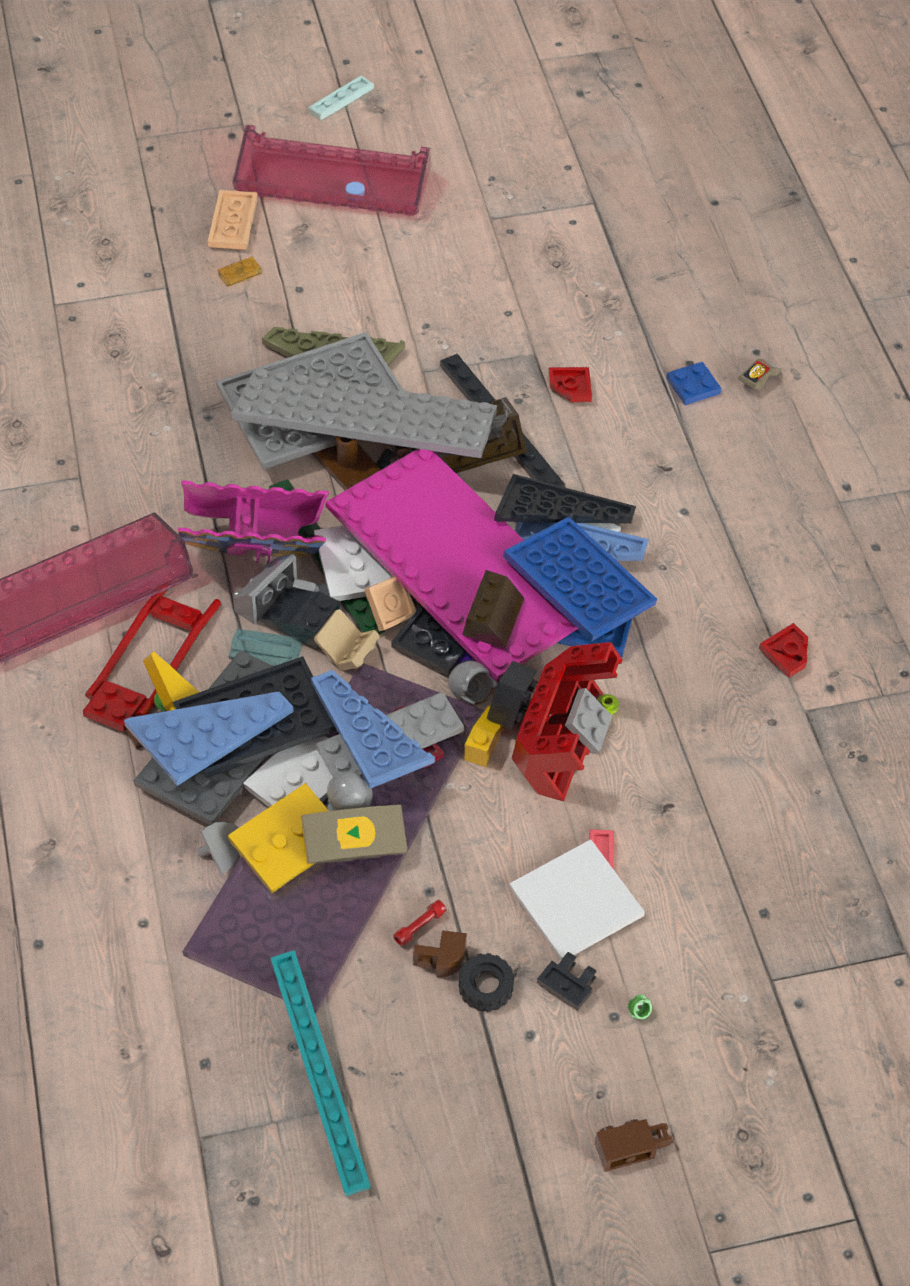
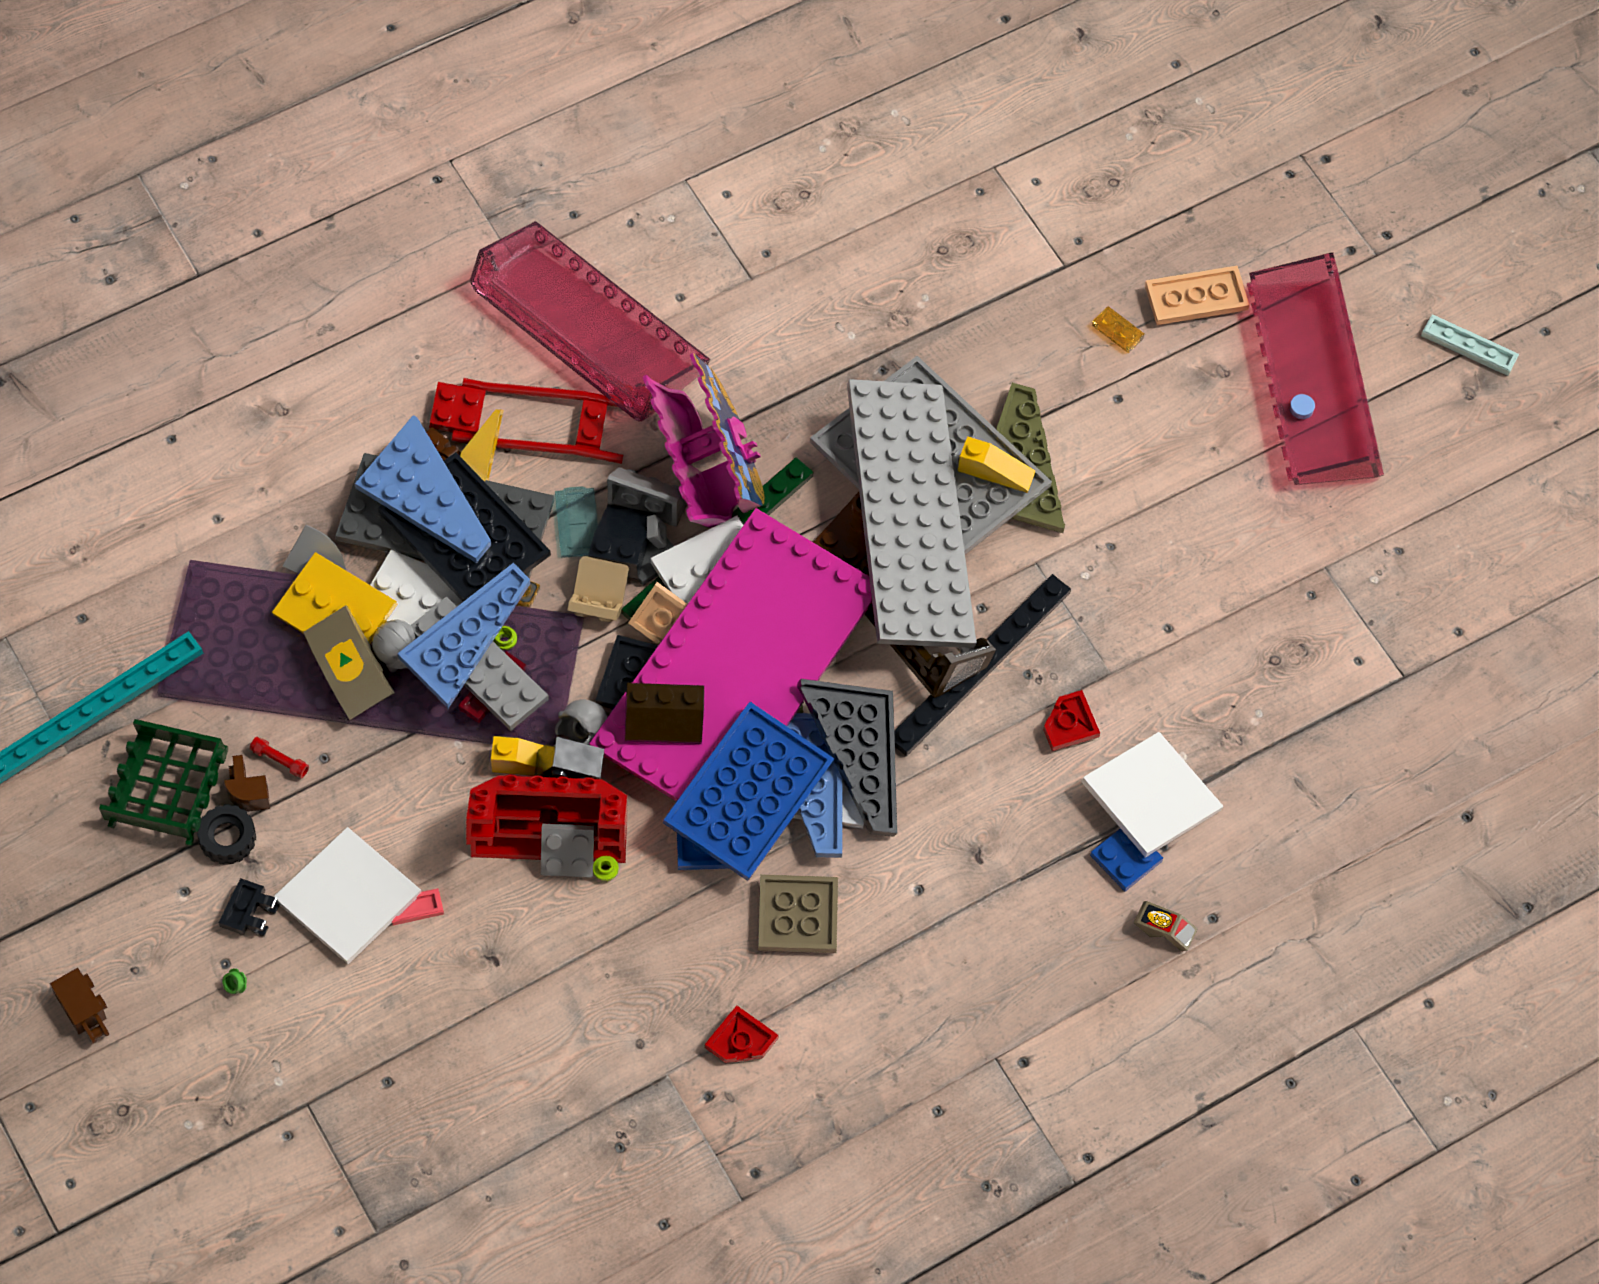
camera: 70 degrees right, 10 degrees up
none -> dark green window [99,719,228,846]
none -> dark tan plate [758,874,838,953]
none -> yellow slope [958,436,1035,493]
none -> white tile [1081,732,1223,857]

